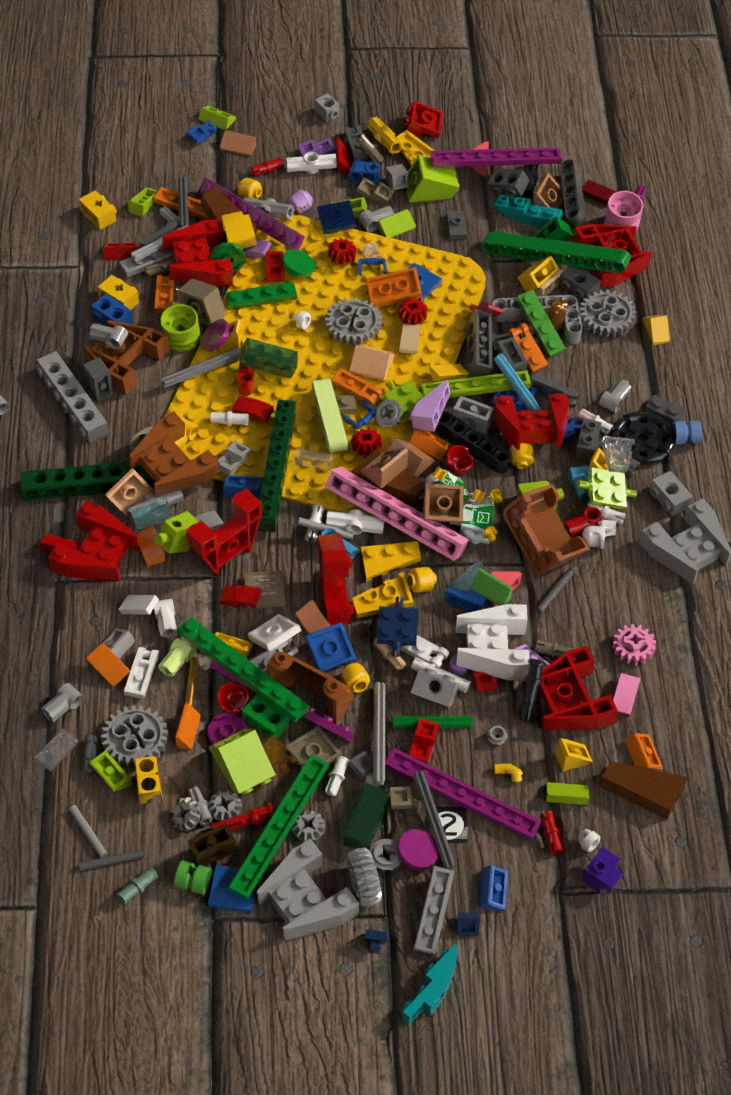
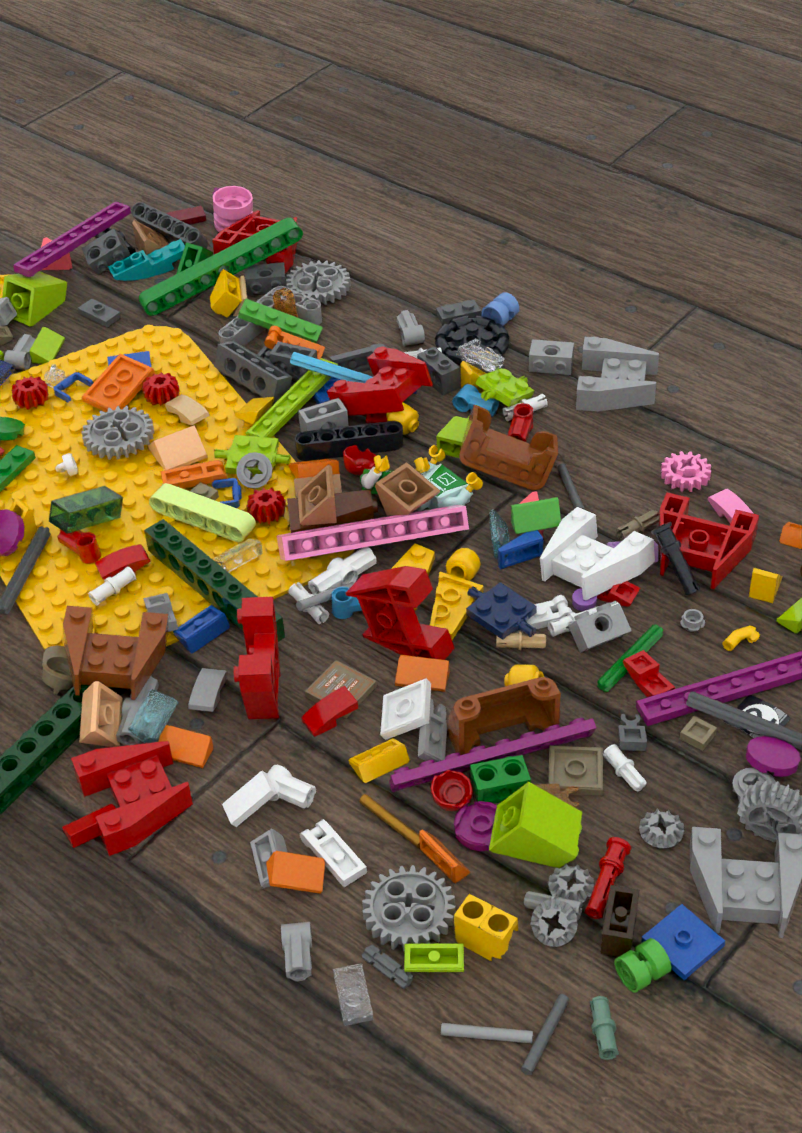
camera: 45 degrees left, 10 degrees down
lime torso [154,511,199,553] -> none
yellowish green piece [158,637,196,677] -> none
green plate [177,617,310,722] -> none
green plate [228,754,329,901] -> none
blue plate [304,622,357,672] -> none
clear green brick [341,783,390,849] -> none
light grey axle [373,682,385,786] -> none
lavender slope [410,380,450,431] -> none
red slope [469,301,504,317] -> none
white piece [582,520,616,549] -> none
yellow slope [642,315,670,345] -> none

